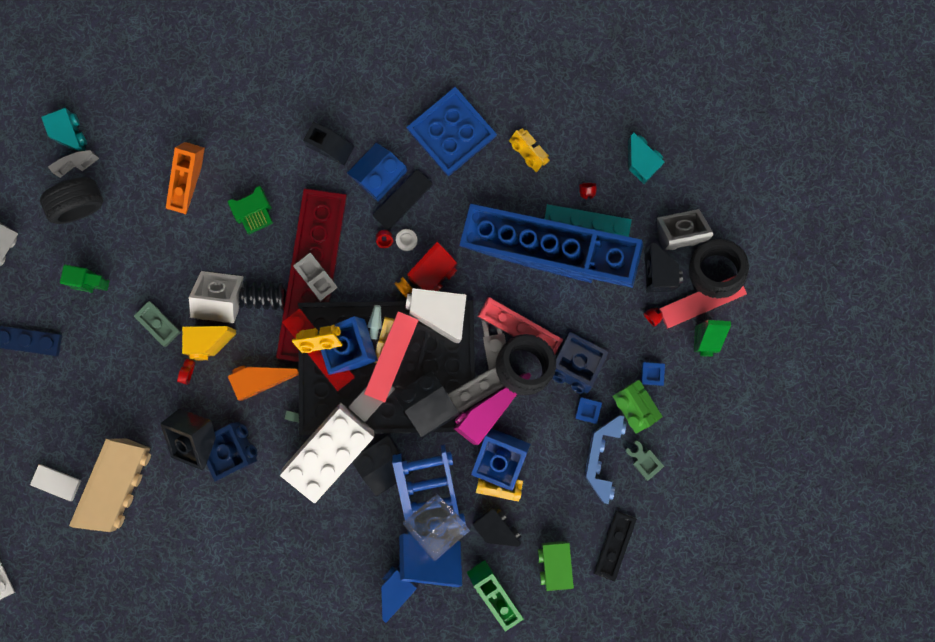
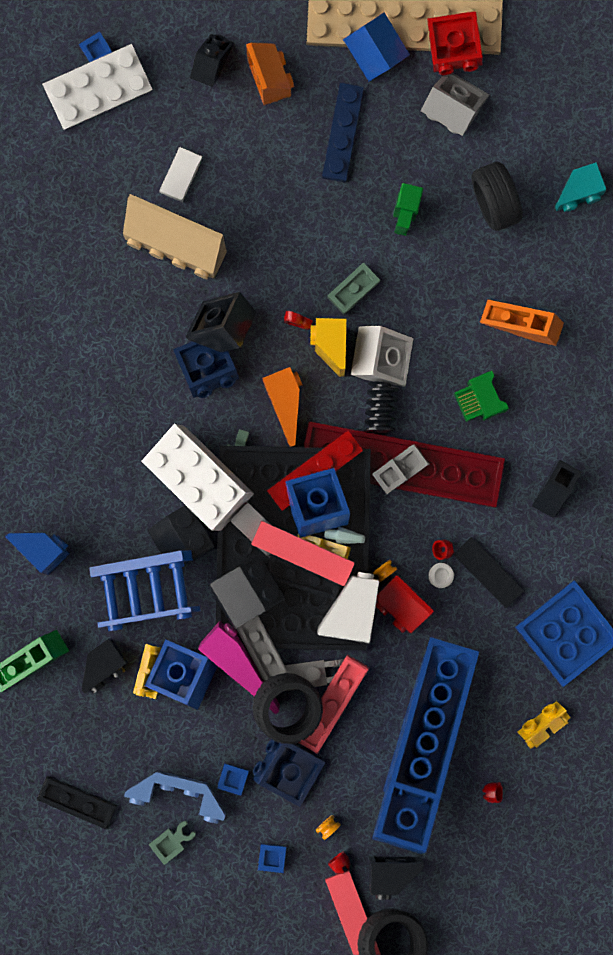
camera: 90 degrees right, 0 degrees up
light grey slope [48,150,99,178] -> none
yellow hinge [292,325,343,353] -> none
blue slope [347,143,407,202] -> none
blue tile [399,534,462,587] -> none
clear slope [402,494,470,561] -> none
bright green brick [538,541,574,591] -> none
teal plate [544,204,632,237] -> none
bright green brick [612,380,663,433] -> none
teal slope [628,133,665,184] -> none
light grey slope [657,209,713,251] -> none
green slope [694,320,731,357] -> none
none -> light orange bush [316,815,341,840]

